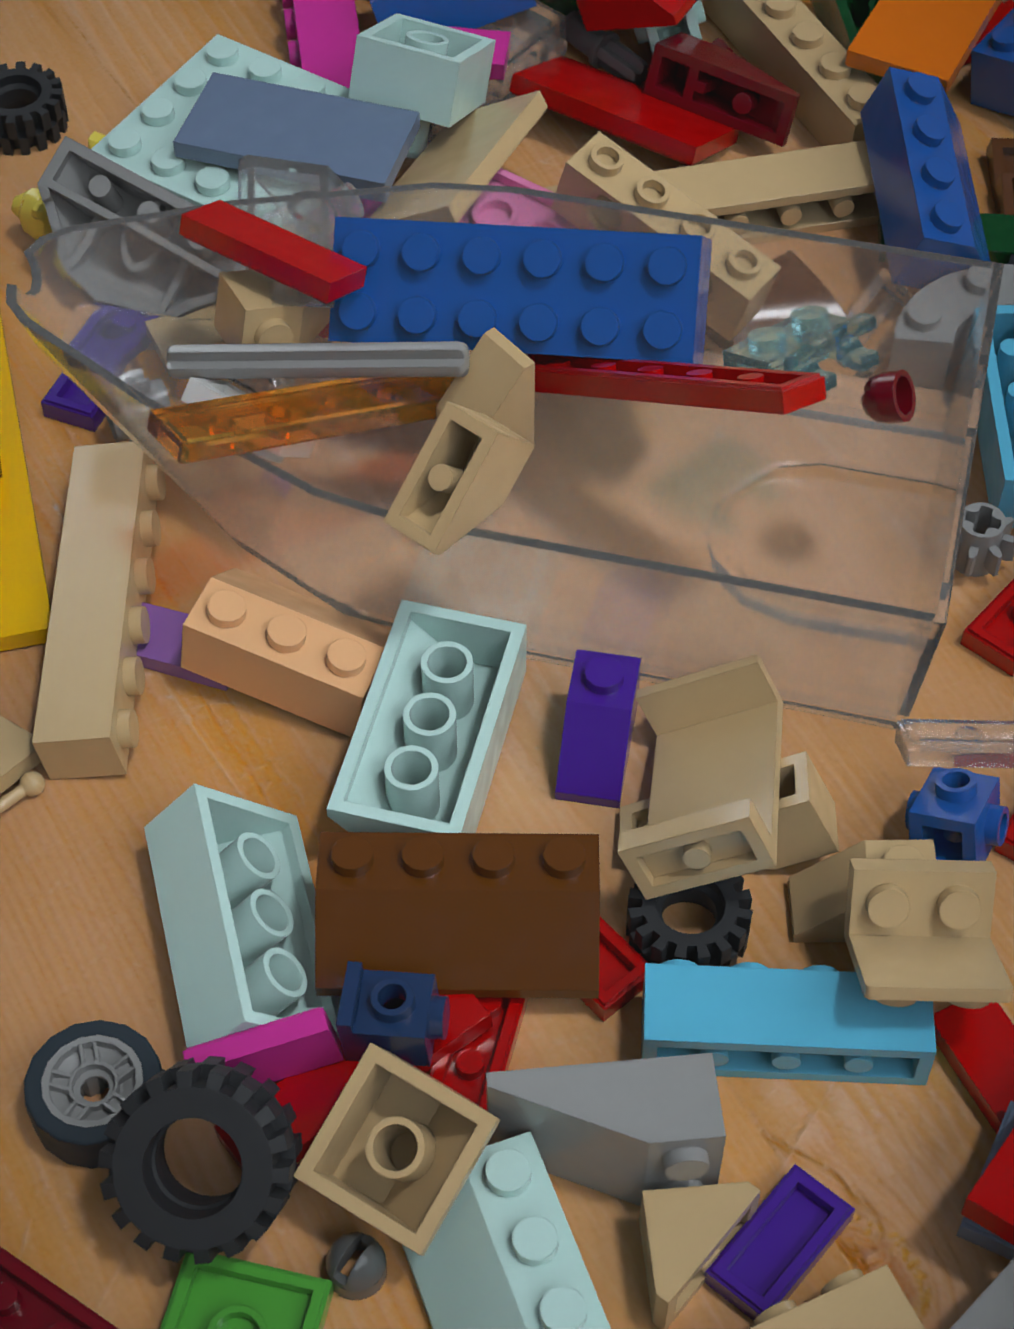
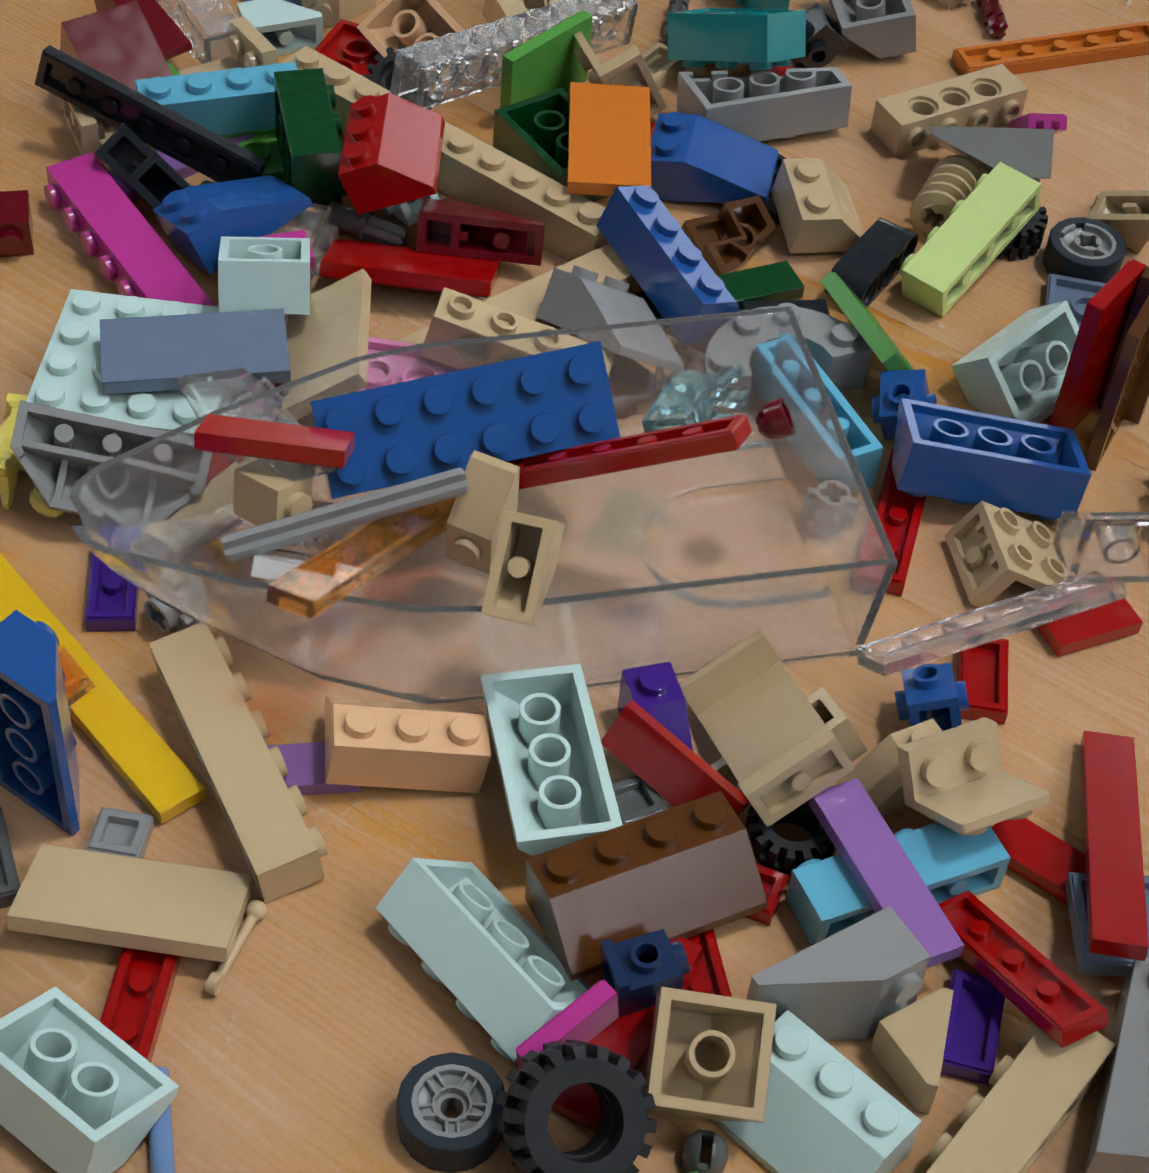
camera: 30 degrees left, 5 degrees down
none -> light grey slope [537,265,684,372]
none -> red tile [601,701,750,817]
none -> dark grey tile [612,775,668,825]
none -> medium lavender tile [809,778,964,968]
none -> red tile [938,890,1108,1048]

